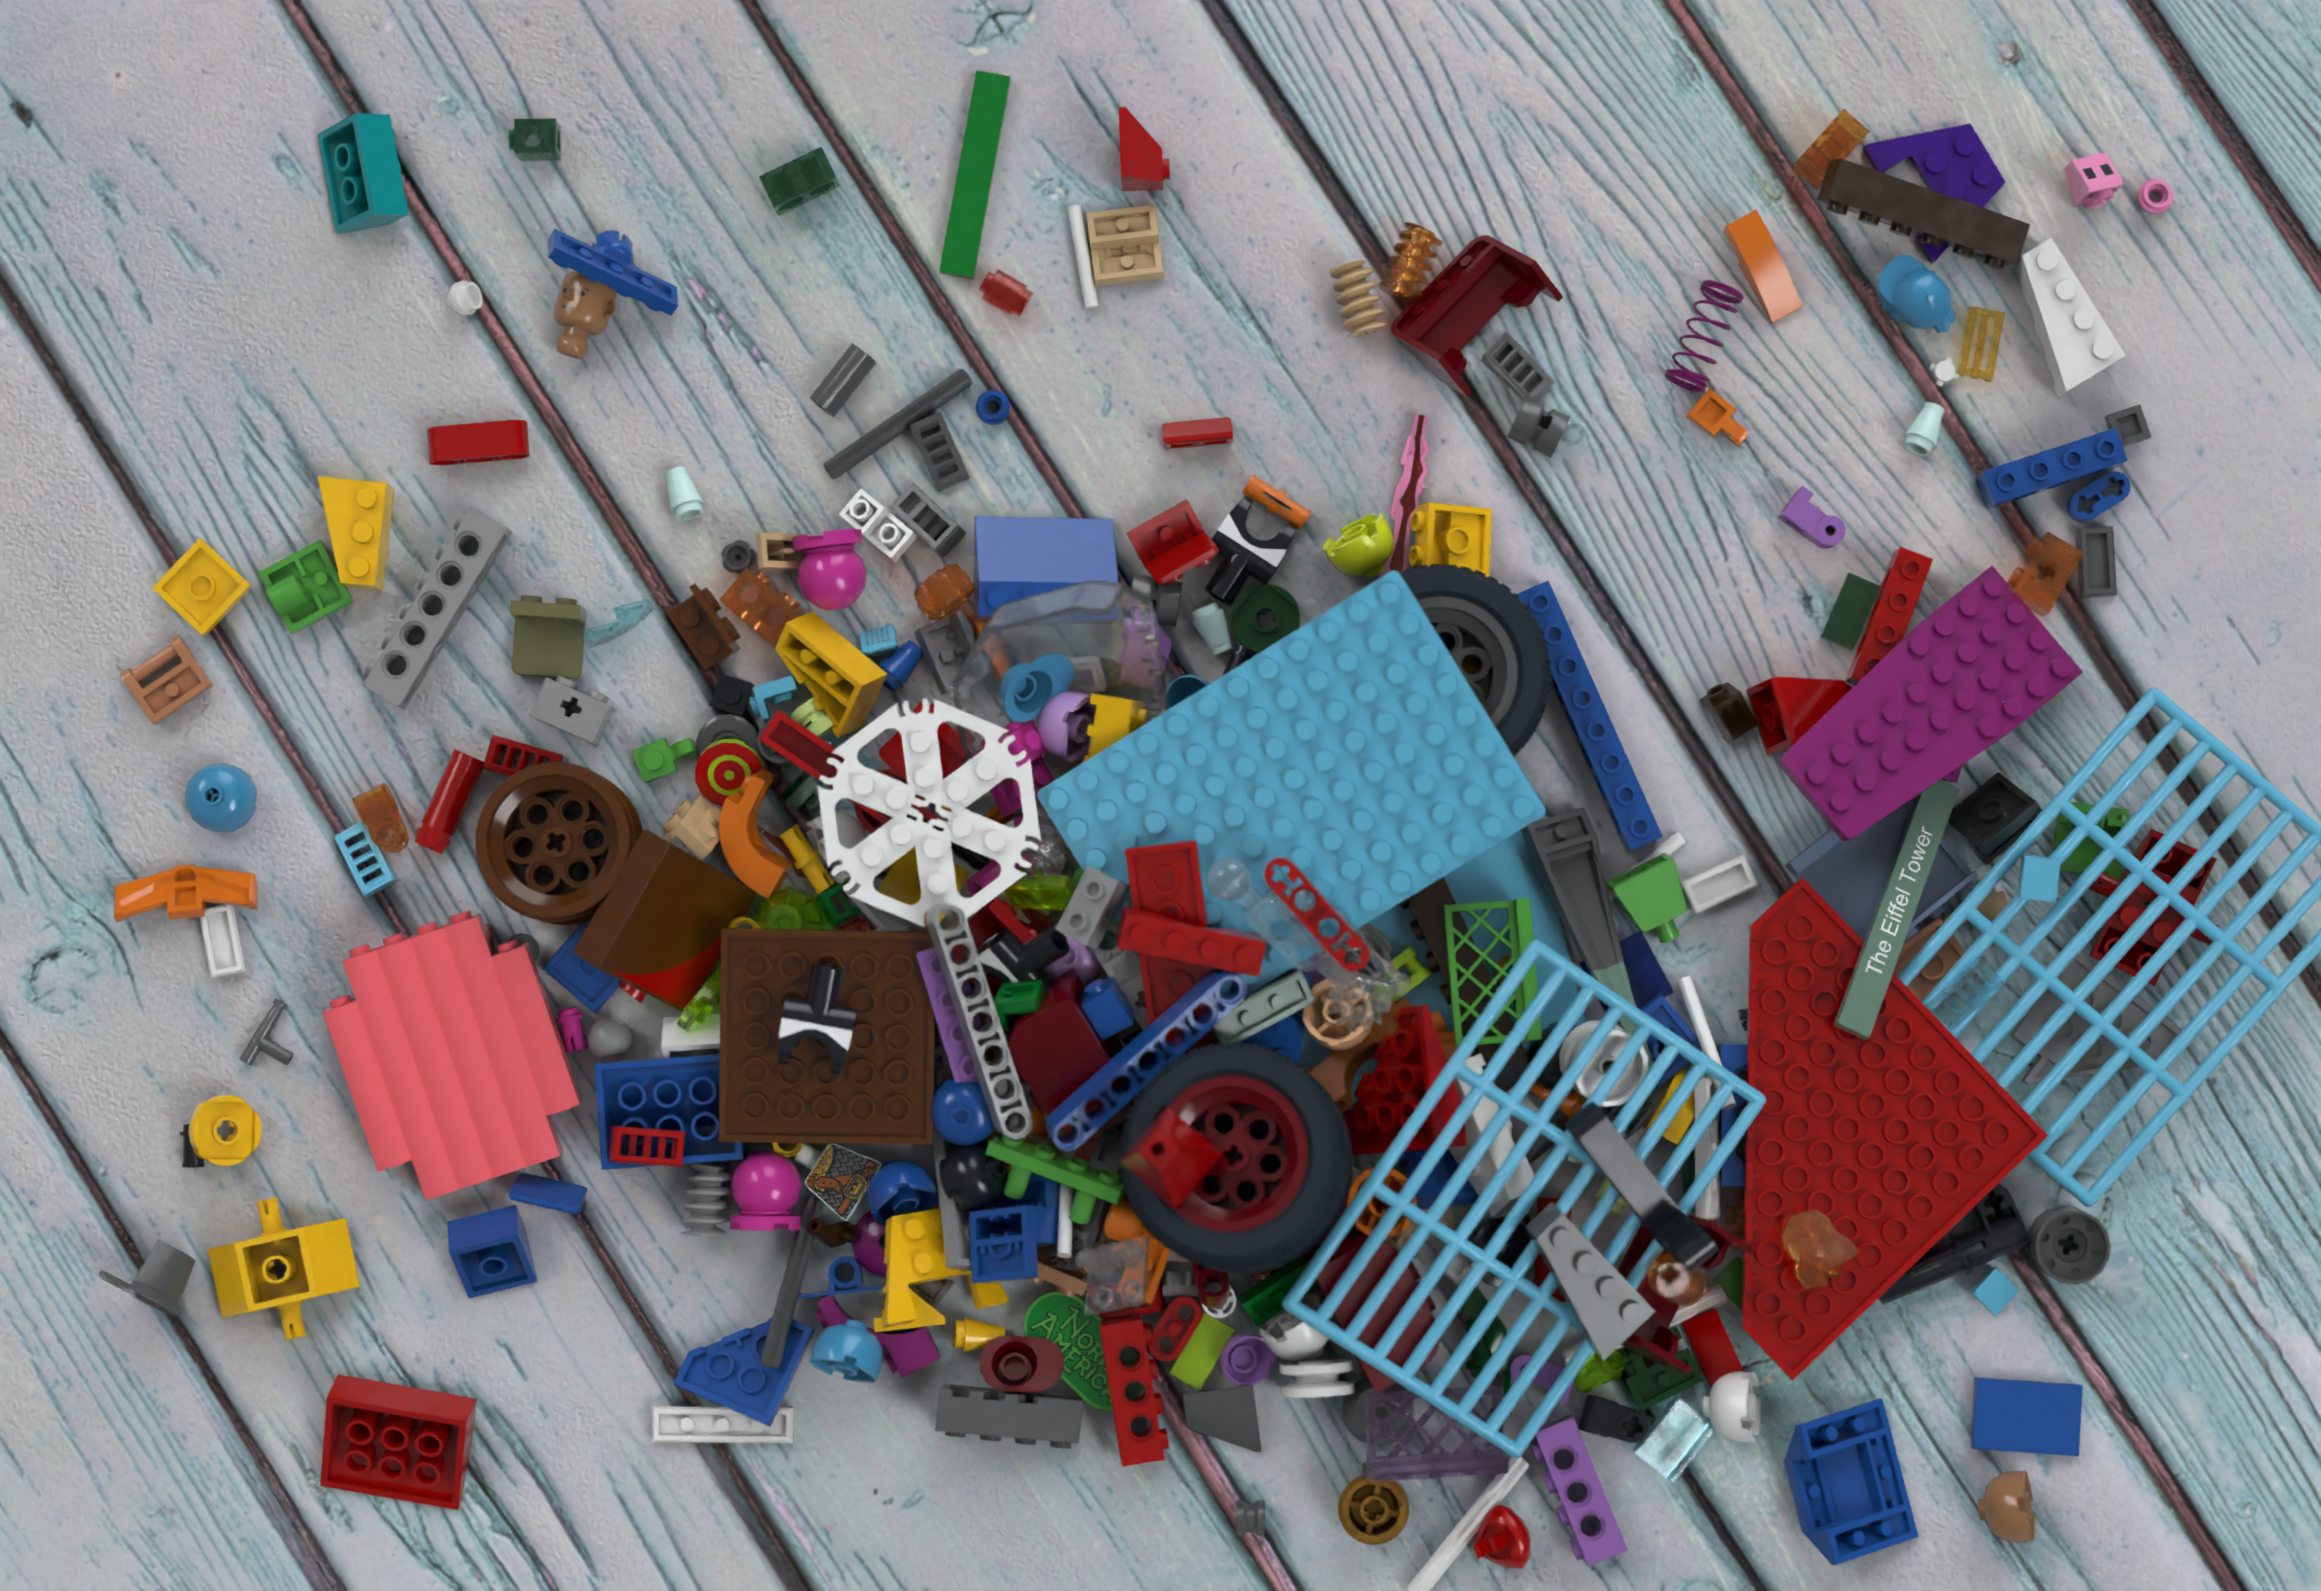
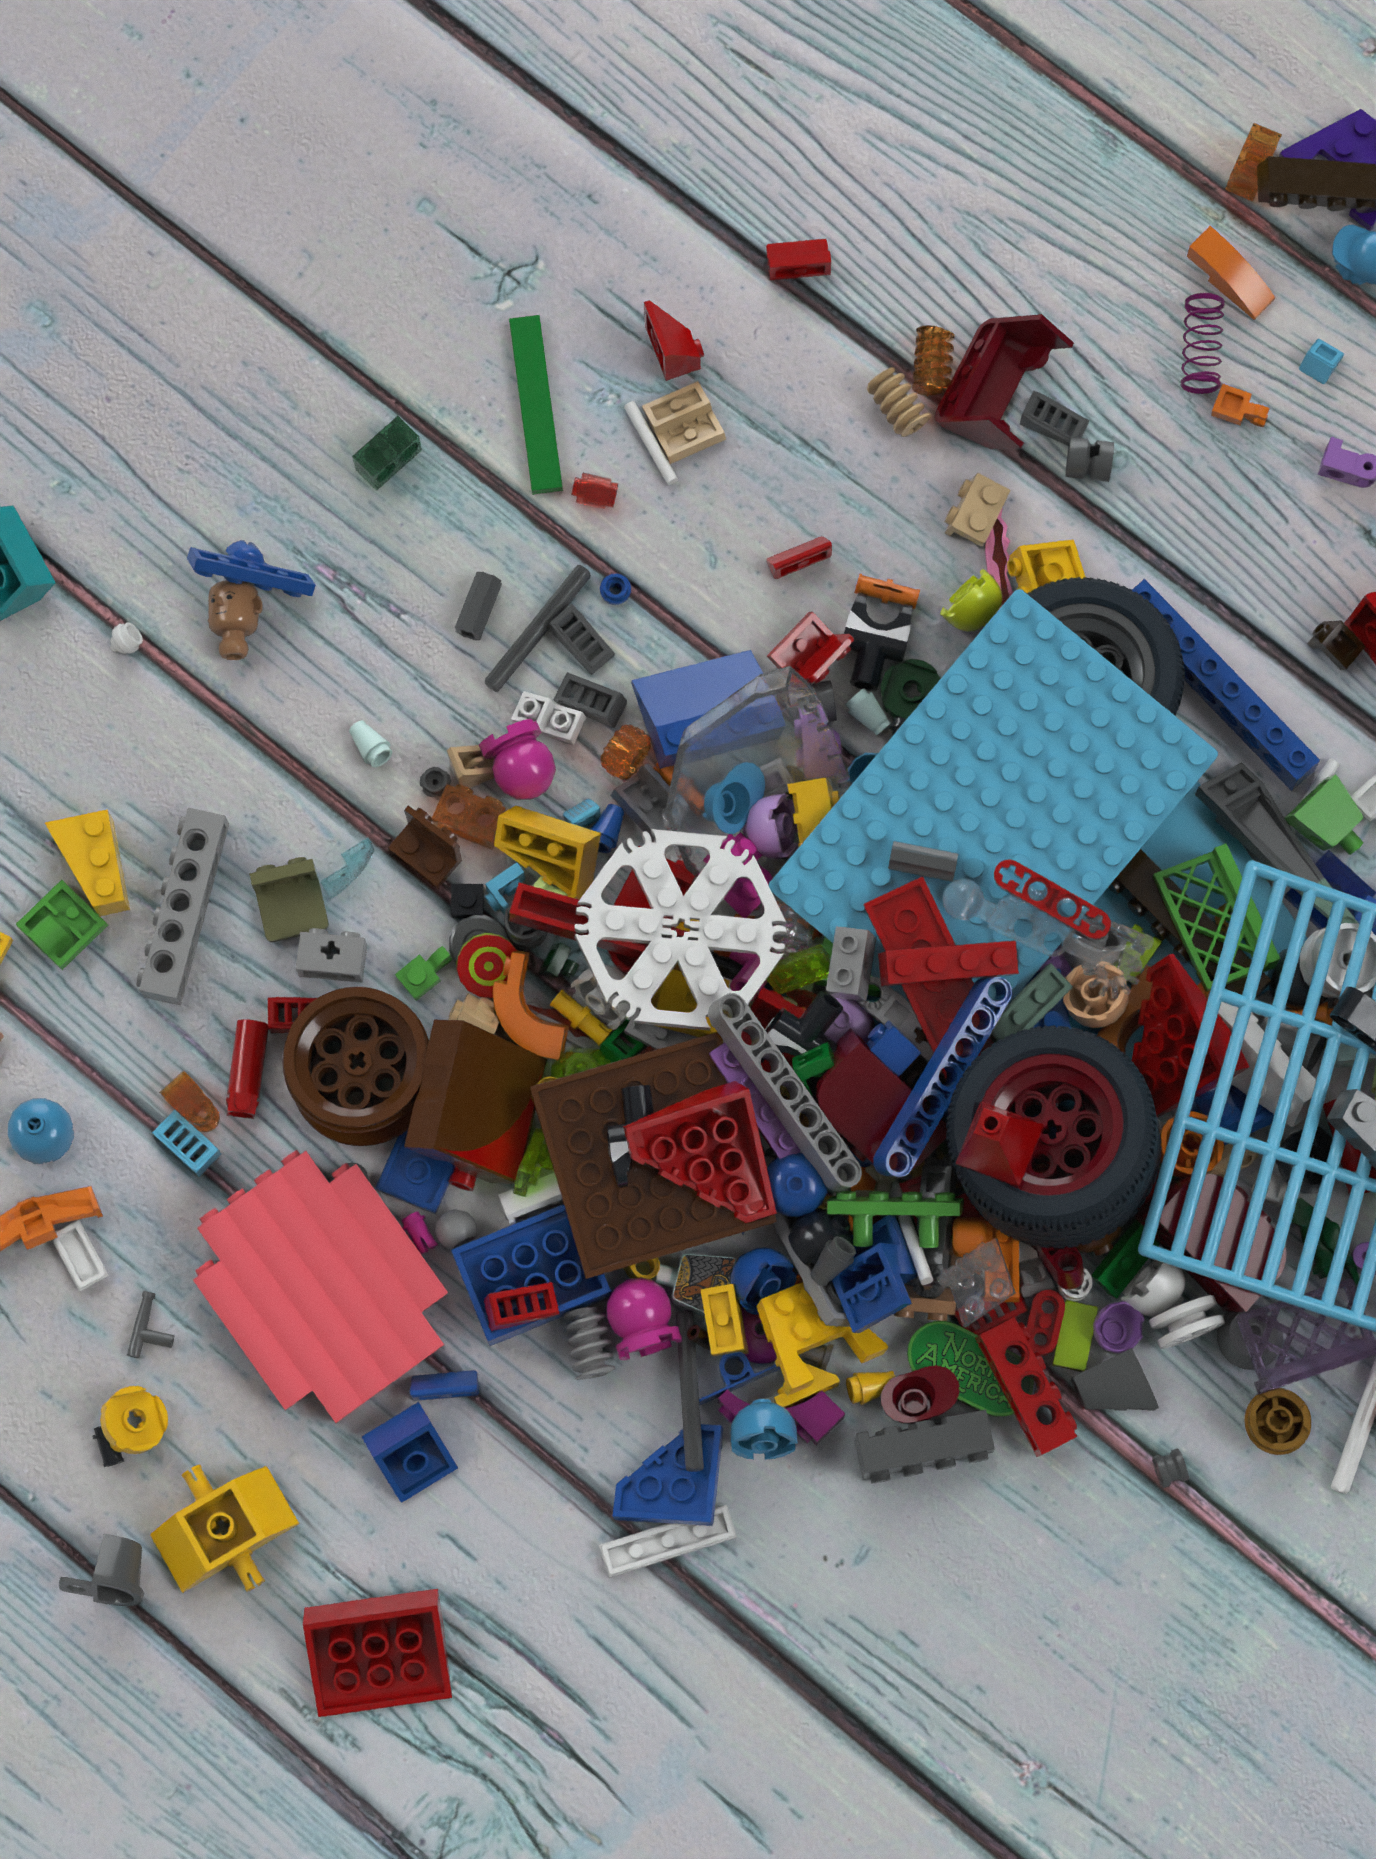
camera: 20 degrees left, 10 degrees down
red beam [427,420,530,466] -> none
clear green brick [508,118,561,161] -> none
none -> red slope [623,1081,777,1223]
none -> yellow panel [701,1284,749,1356]
none -> red panel [766,239,831,280]
none -> dark grey cone [810,1236,856,1286]
none -> dark grey axle [888,841,958,882]
none -> tan bracket [944,473,1011,547]
none -> medium azure slope [1299,339,1344,384]

